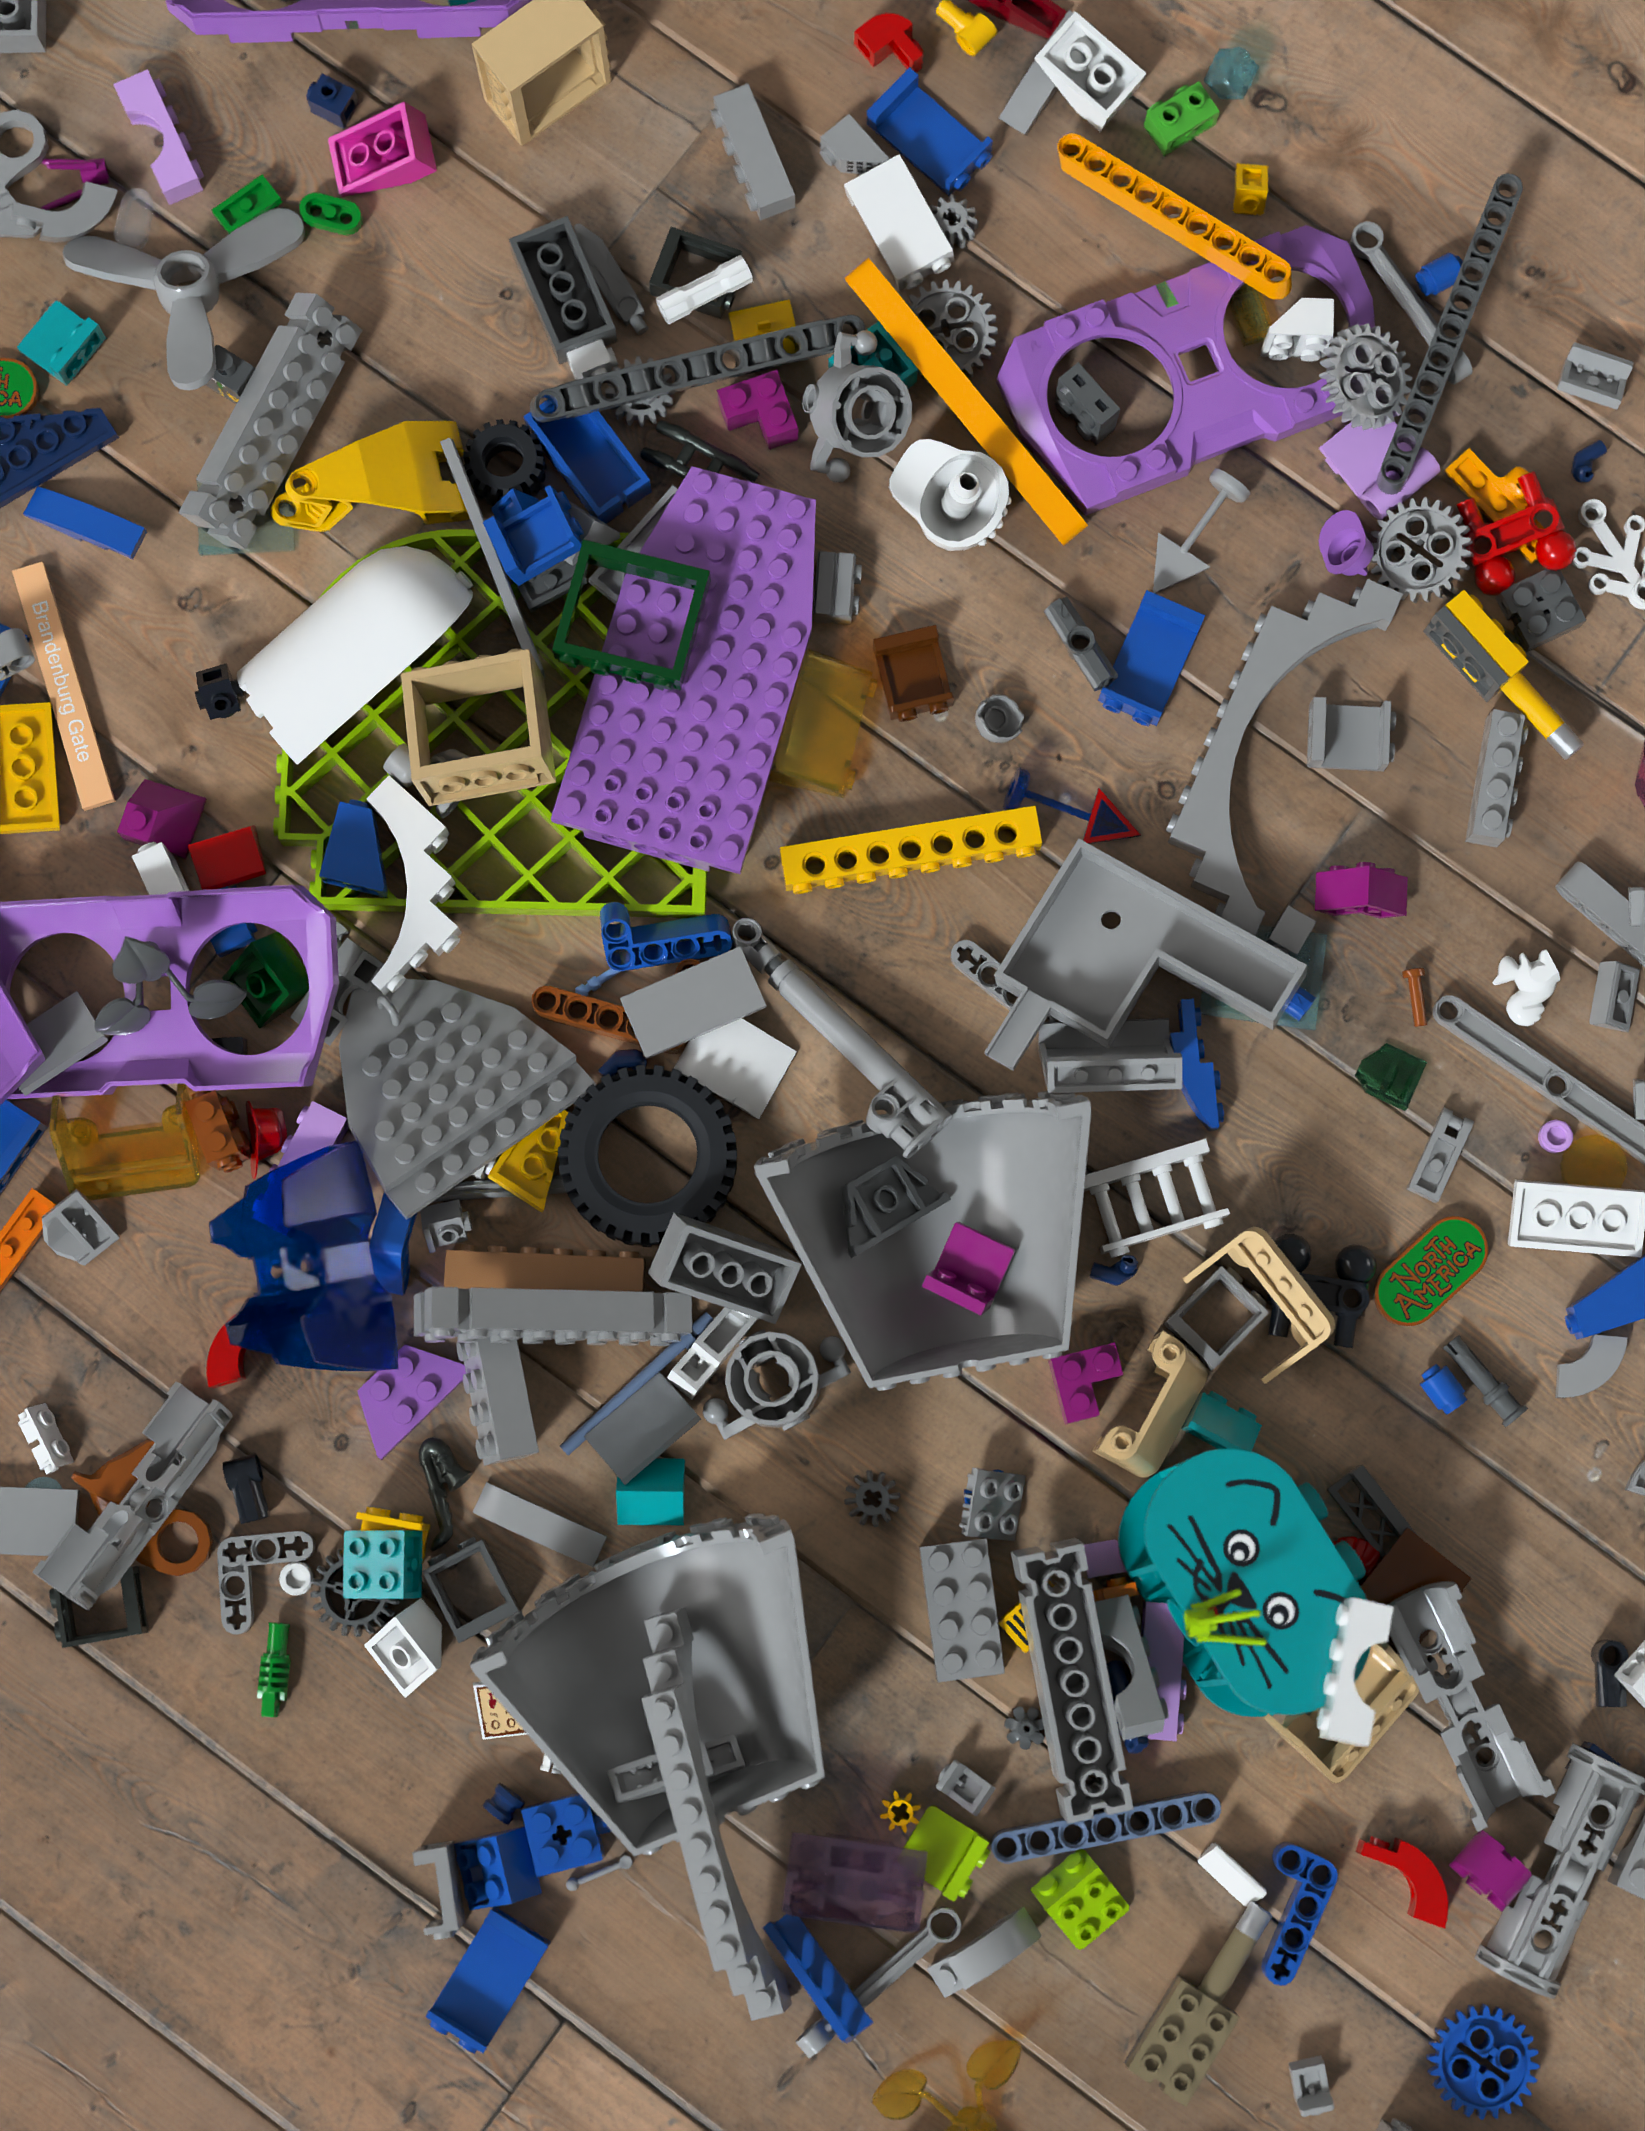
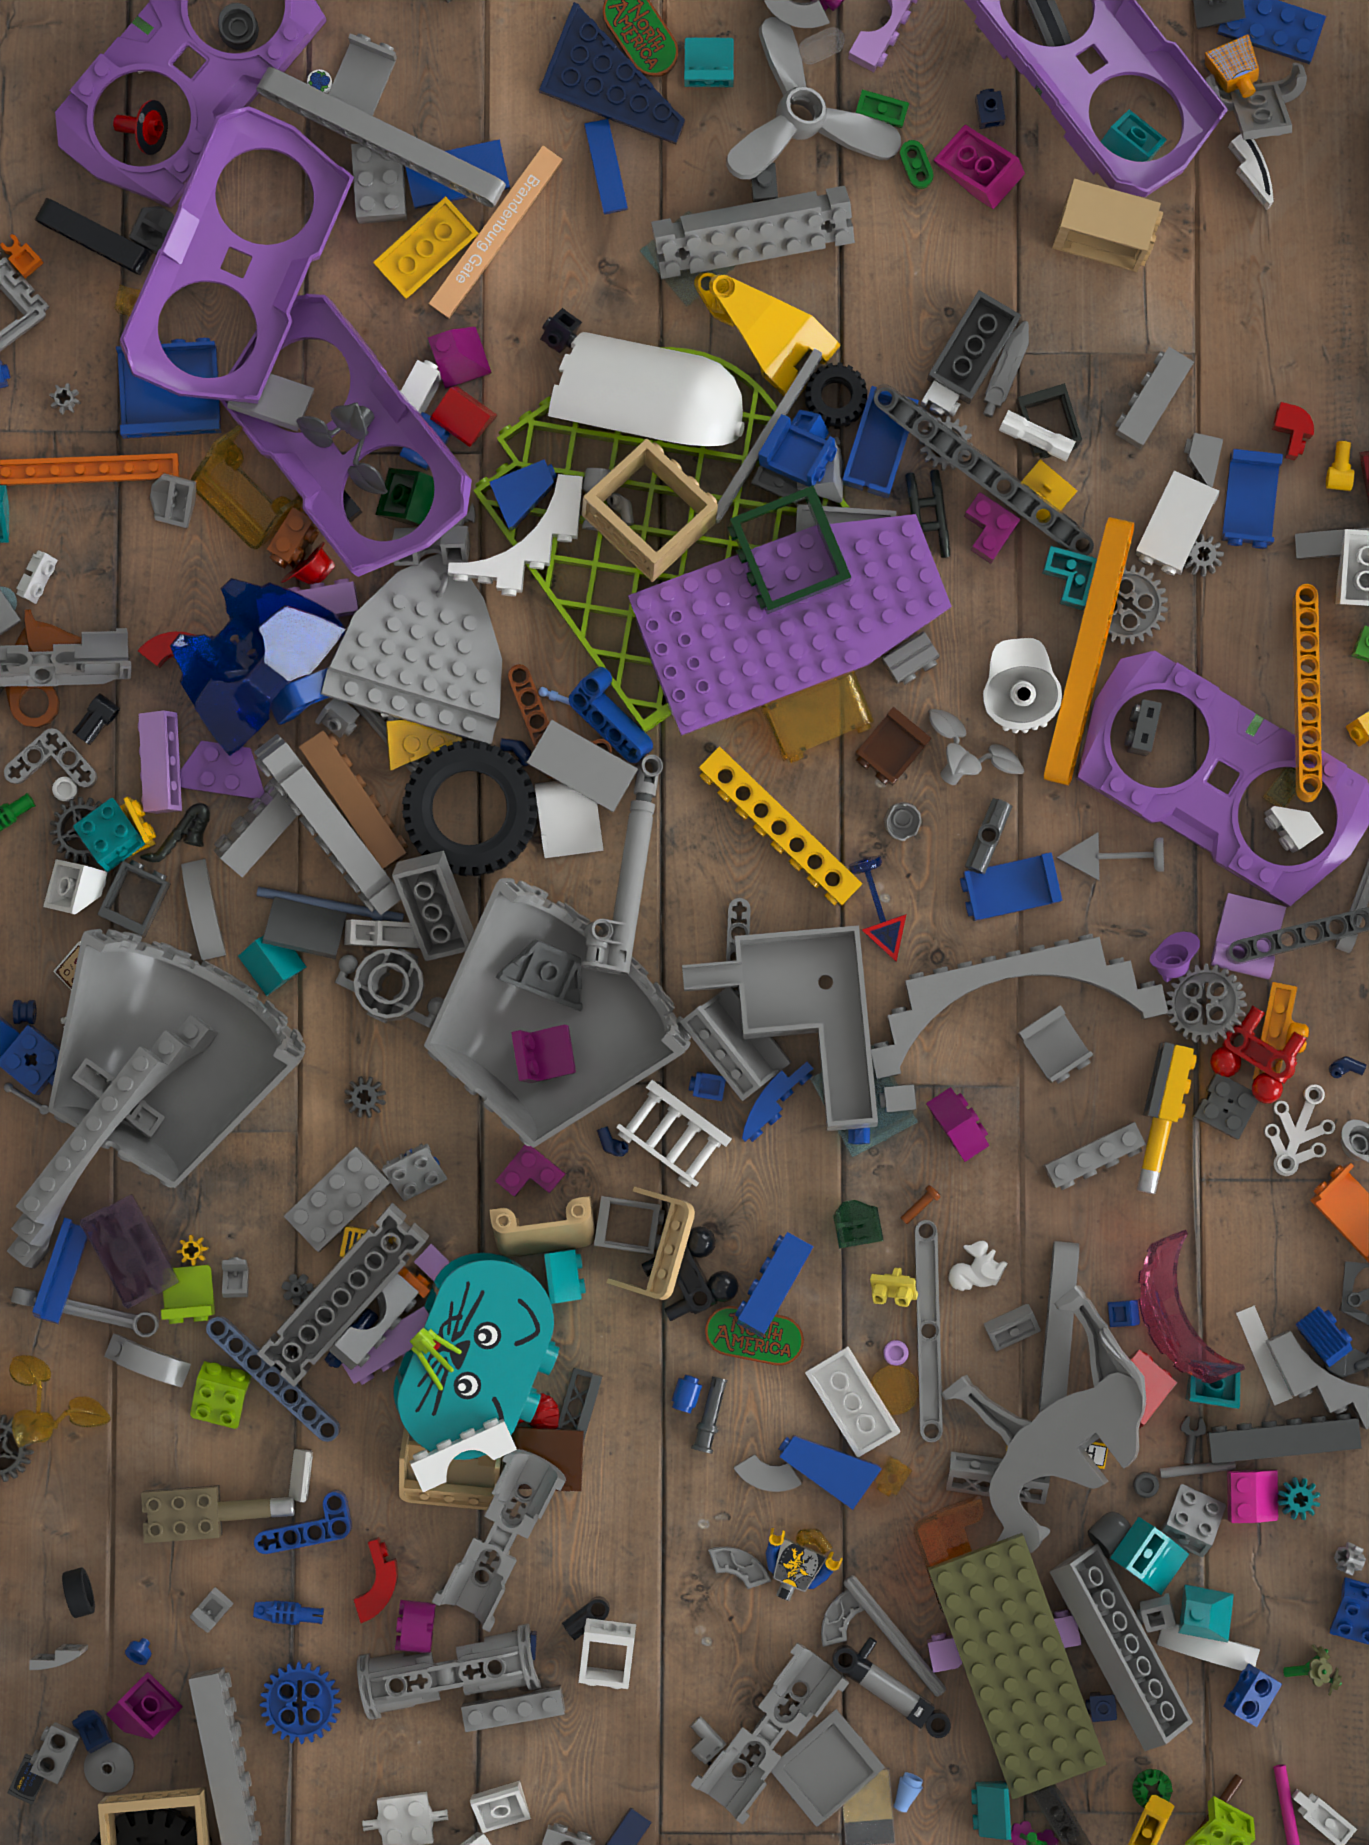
camera: 60 degrees right, 5 degrees up
light grey piece [802,330,912,483] -> none
light grey gear [1319,323,1412,430] -> none
light grey plate [1406,1107,1474,1203] -> none
none -> lavender brick [138,710,182,814]
none -> blue hinge [253,1600,324,1625]
none -> blue bracket [689,1072,726,1101]
none -> blue piece [735,1232,814,1338]
none -> light yellow hips [870,1267,918,1307]
none -> light grey plant [928,709,1025,785]

